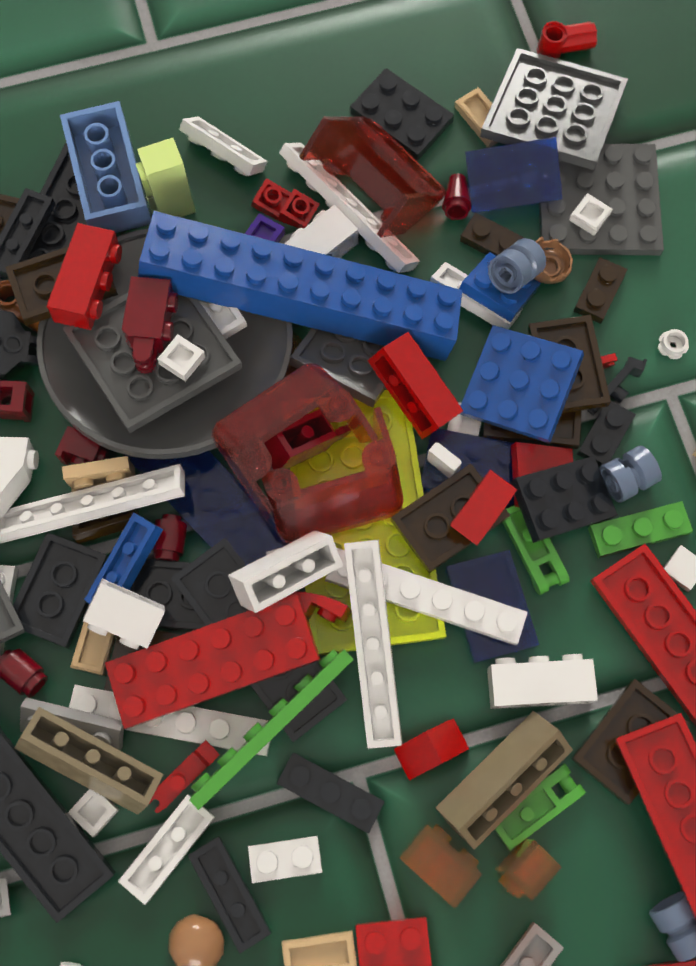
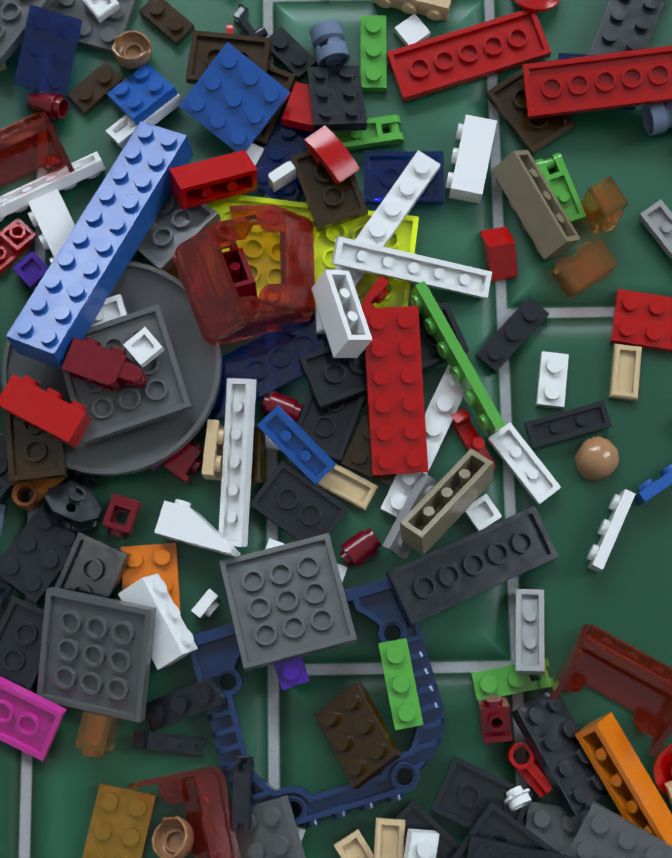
camera: 75 degrees left, 5 degrees up
white brick [83,578,165,649] -> none
sand blue wheel [488,238,546,294] -> none

